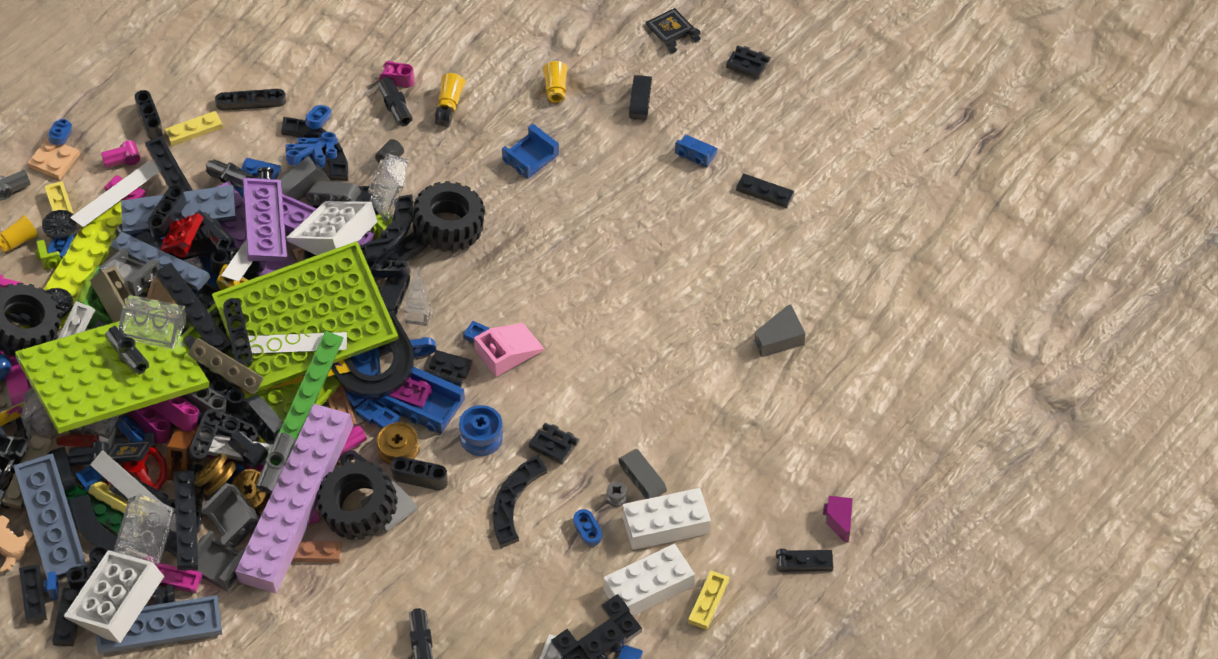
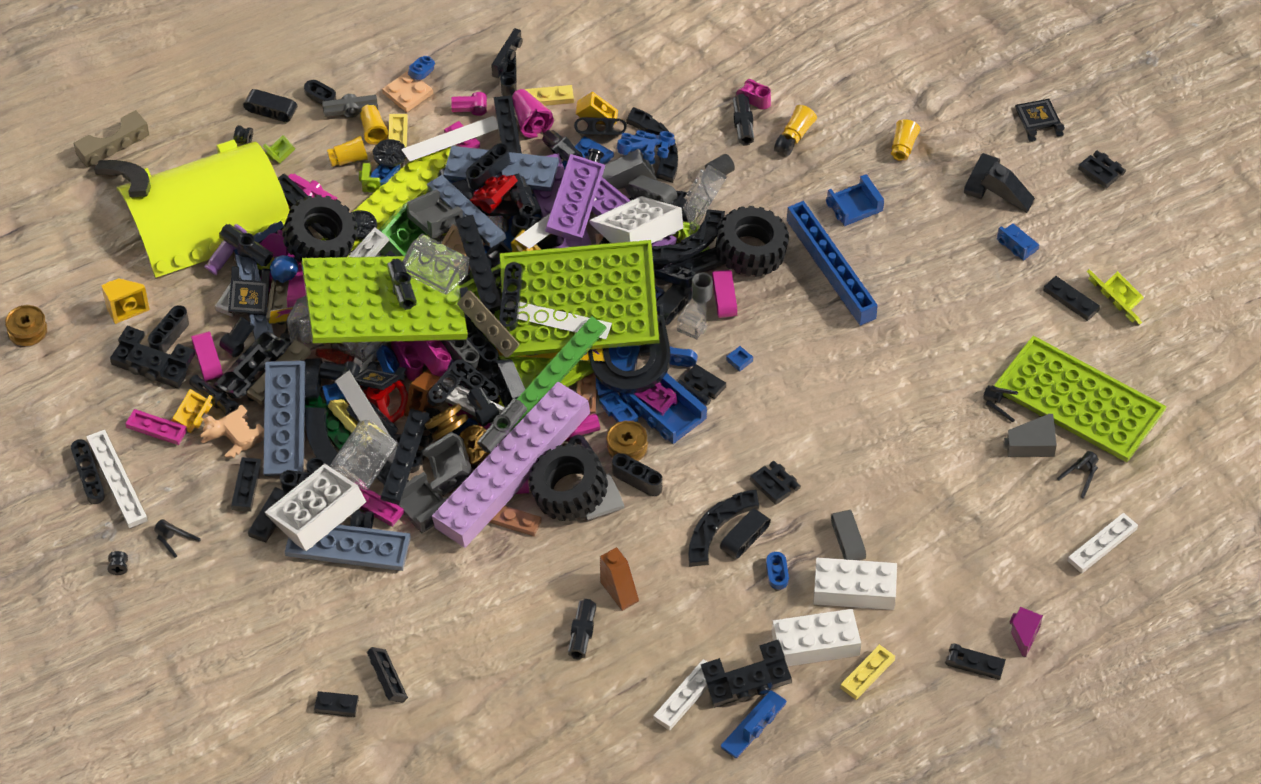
camera: 20 degrees right, 0 degrees up
blue plate [44,572,59,600] -> none
dark tan brick [89,265,143,323] -> none
black beam [215,89,286,110] -> none
blue plate [305,105,331,130] -> none
blue wheel [459,405,503,456] -> none
bright pink slope [474,323,544,377] -> none
flat silver wheel [607,482,627,507] -> none
none -> yellow plant [360,105,389,145]
none -> black plate [491,28,523,78]
none -> dark pink cone [512,89,554,138]
none -> black beam [574,117,627,135]
none -> yellow slope [576,92,618,125]
none -> dark orange slope [600,547,639,611]
none -> dark grey piece [692,273,713,303]
none -> dark pink beam [712,270,738,318]
none -> black beam [720,508,771,559]
none -> blue brick [787,201,878,326]
none -> black slope [980,161,1035,213]
none -> black plant [983,385,1018,422]
none -> lime plate [994,335,1167,462]
none -> black plant [1057,451,1099,499]
none -> white plate [1068,513,1138,573]
none -> neon yellow bracket [1086,269,1144,325]

